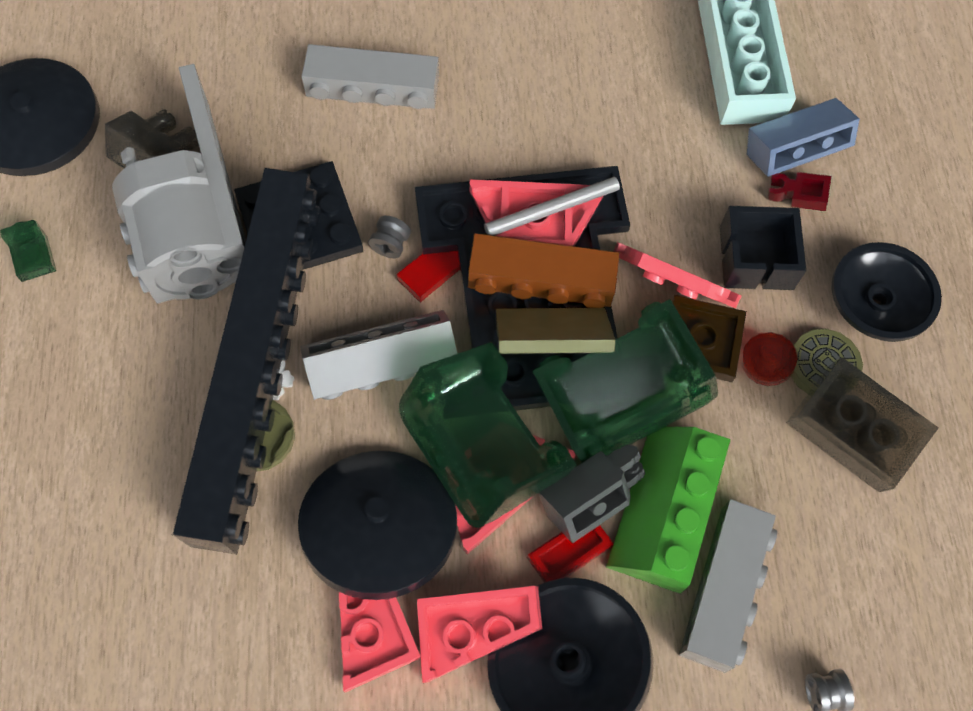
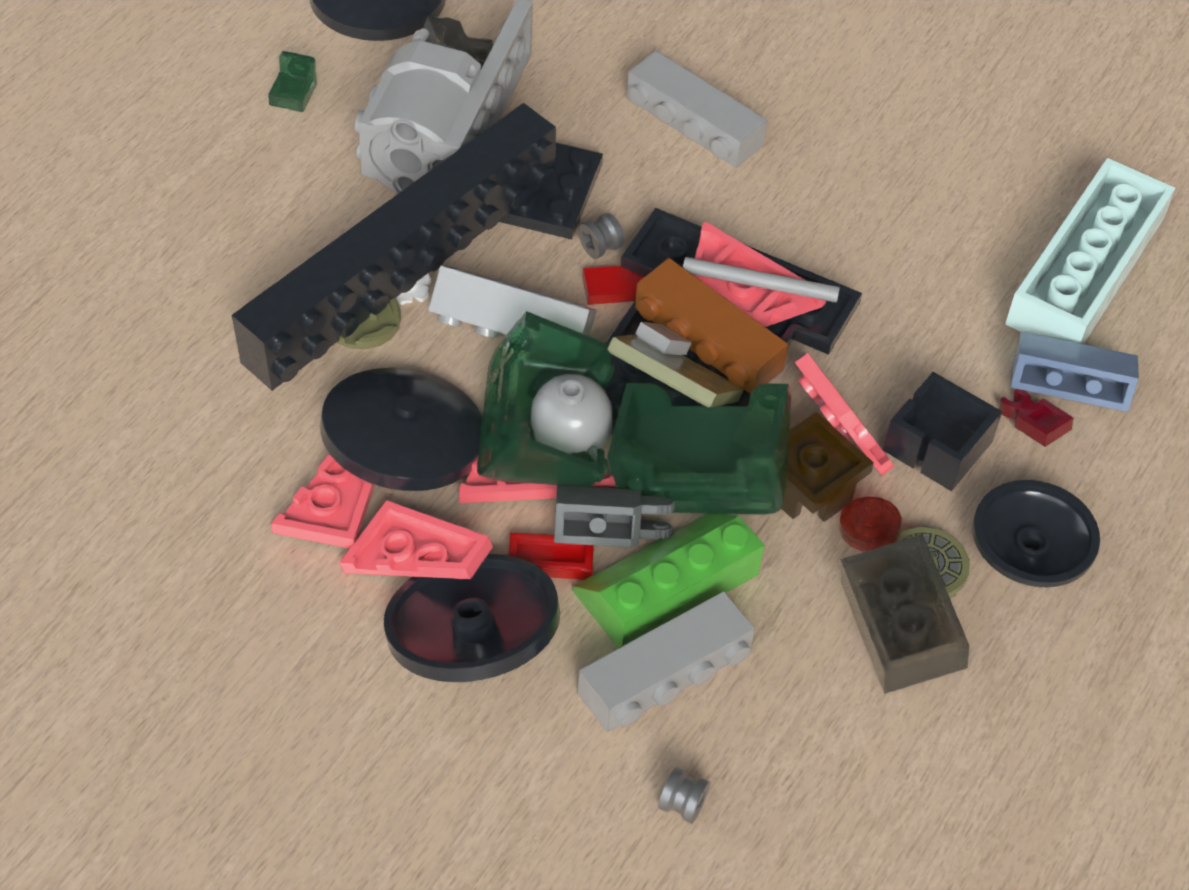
camera: 35 degrees right, 15 degrees down
none -> light grey cylinder [531,374,612,457]
none -> light grey tile [635,322,692,355]

